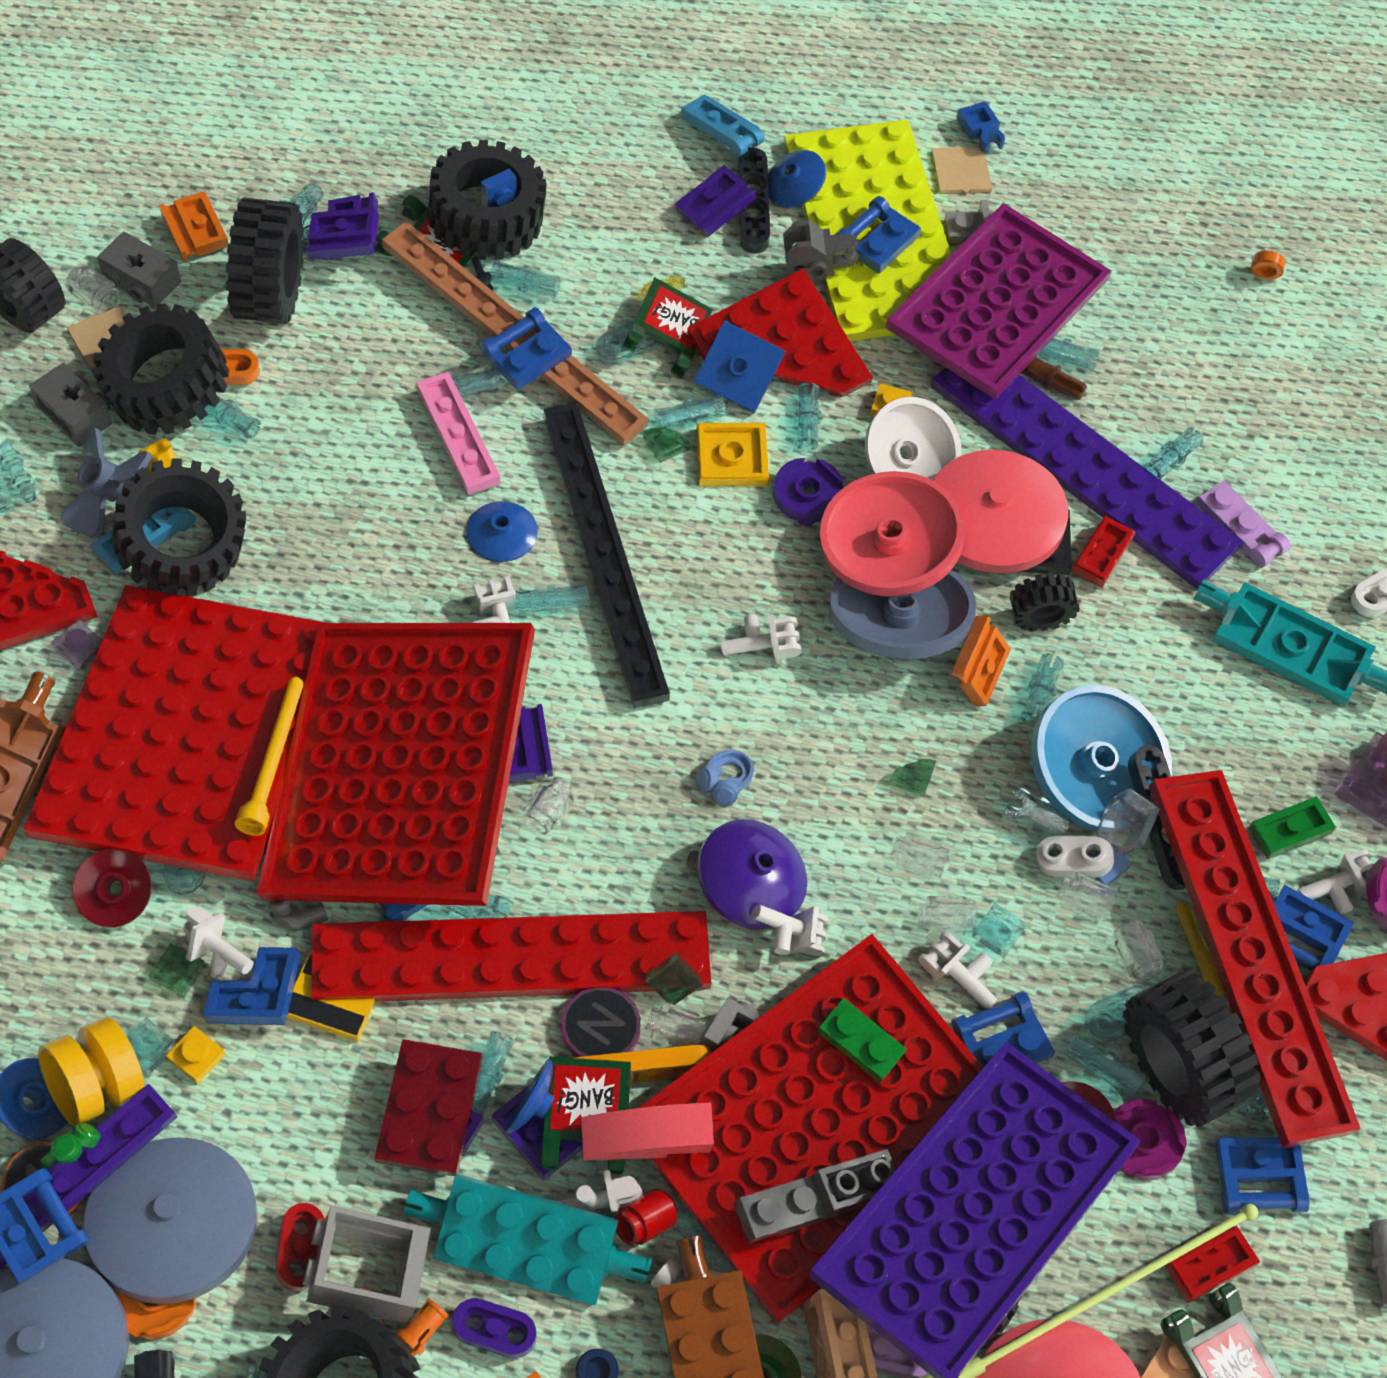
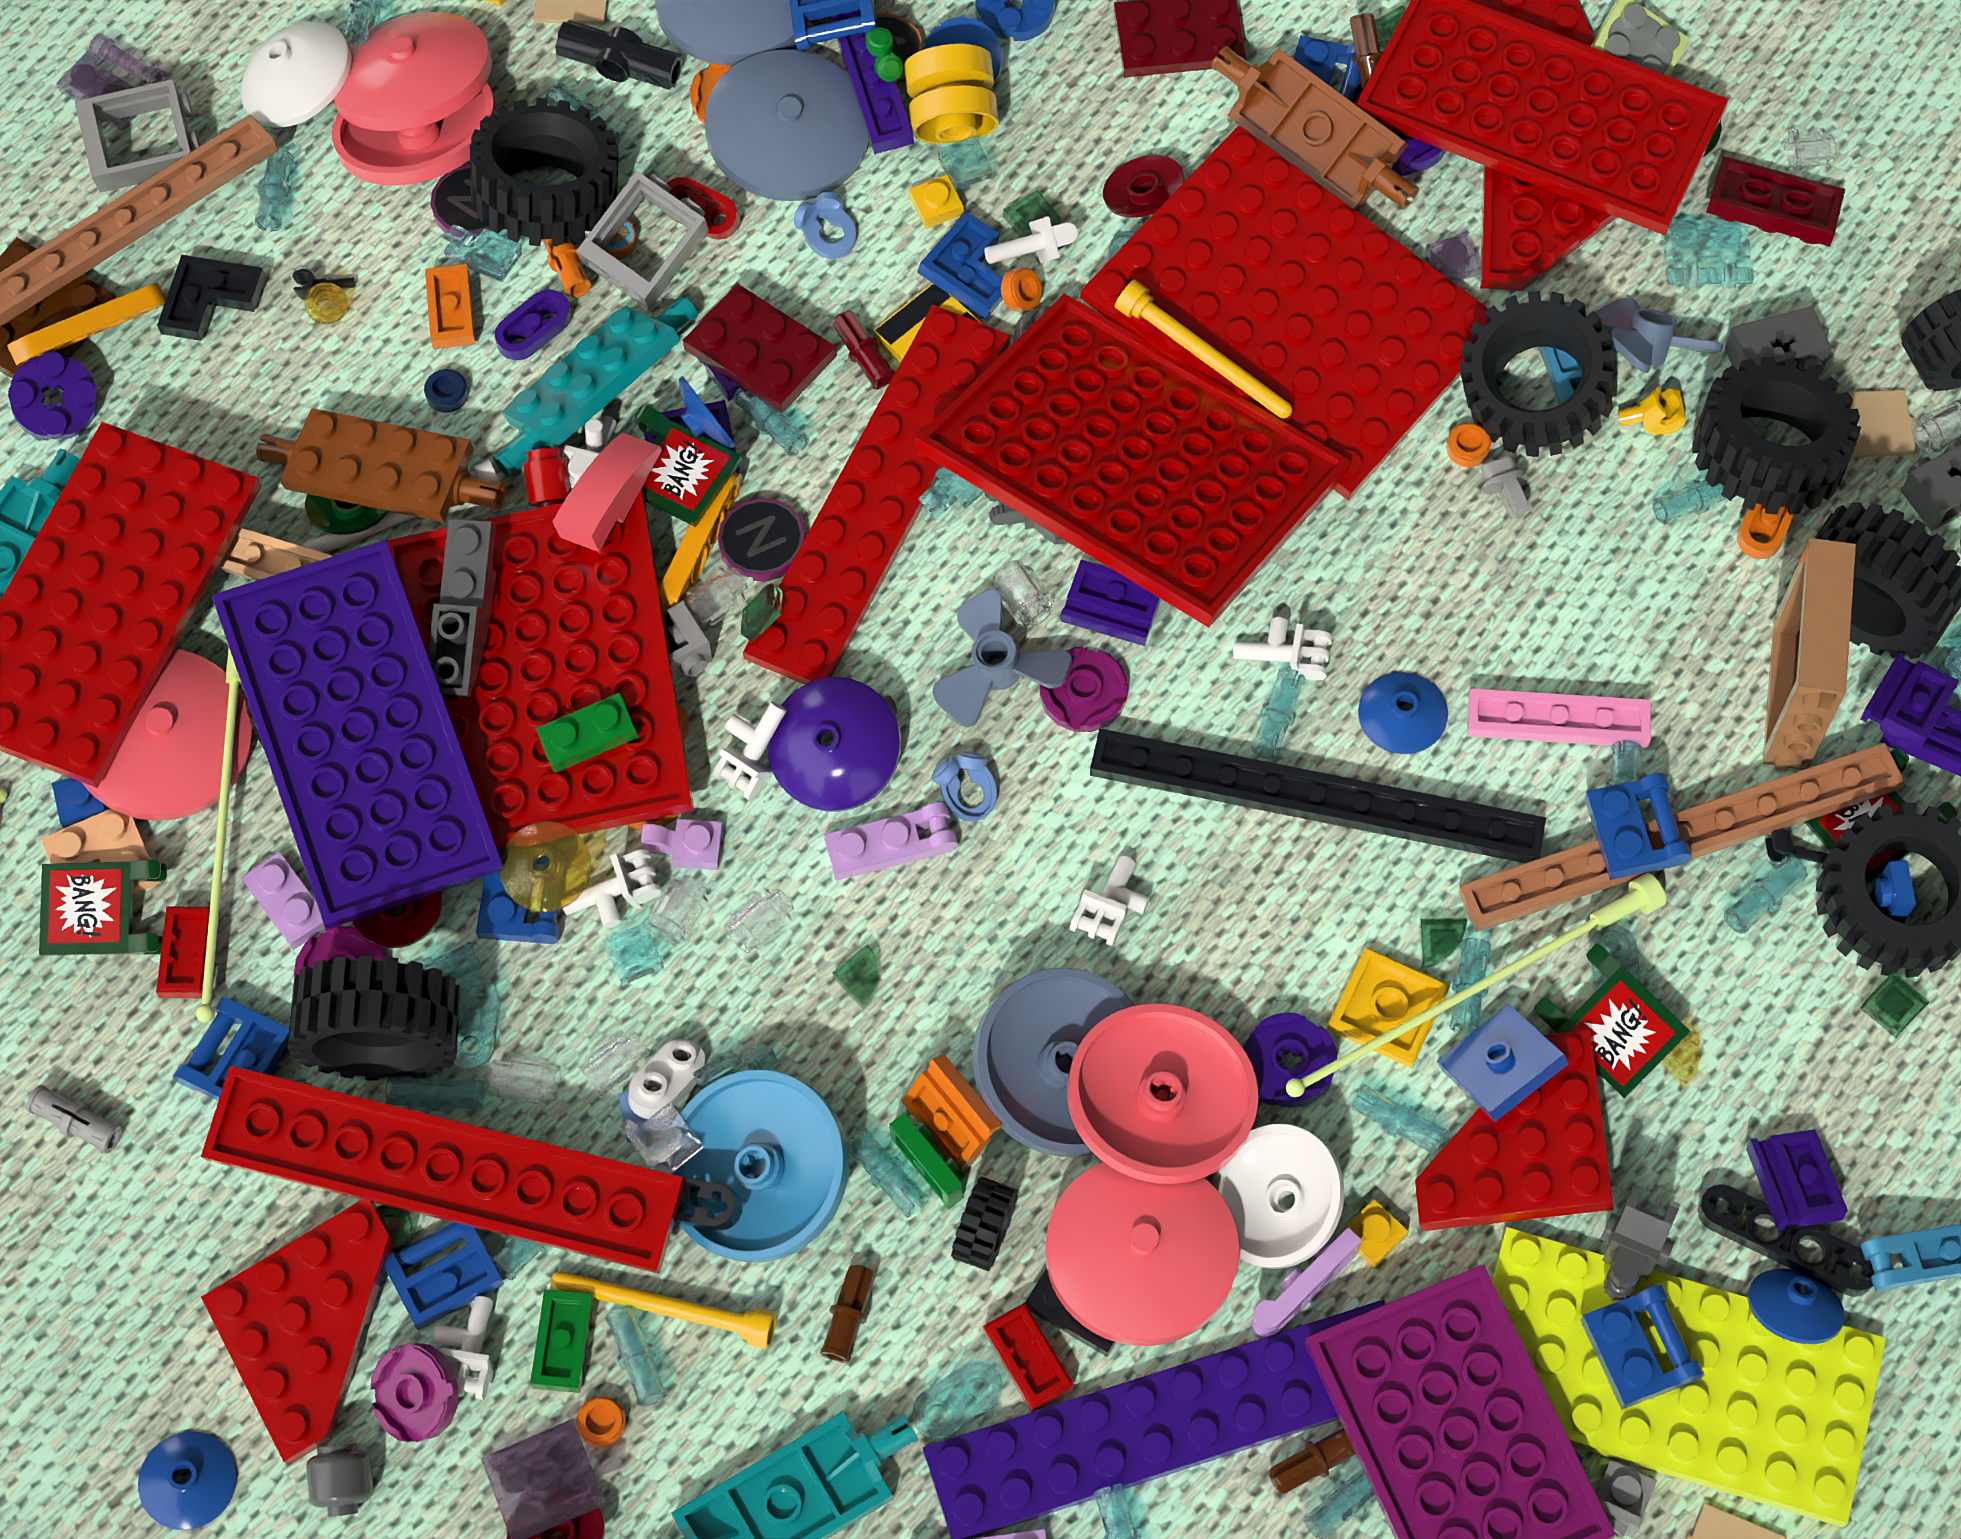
camera: 125 degrees right, 5 degrees up
none -> lavender plate [241,852,325,950]
none -> clear yellow dish [500,821,591,913]
none -> yellow piece [550,1271,777,1350]
none -> orange tile [576,1397,627,1449]
none -> clear light blue pin [606,1305,667,1407]
none -> lavender plate [641,819,722,870]
none -> medium blue piece [794,192,856,259]
none -> reddish brown axle [820,1265,875,1363]
none -> lavender plate [823,802,958,881]
none -> dark red axle [833,310,895,390]
none -> green plate [889,1113,965,1210]
none -> clear light blue plate [913,1360,1003,1440]
none -> sand blue piece [933,589,1072,727]
none -> orange tile [1001,268,1042,312]
none -> magenta tile [1040,647,1128,732]
none -> lavender plate [1251,1228,1362,1339]
none -> yellowish green piece [1286,873,1666,1097]
none -> orange tile [1446,423,1491,467]
none -> light grey piece [1481,456,1530,519]
none -> medium nougat window [1762,538,1856,772]
none -> clear green tile [1860,972,1929,1039]

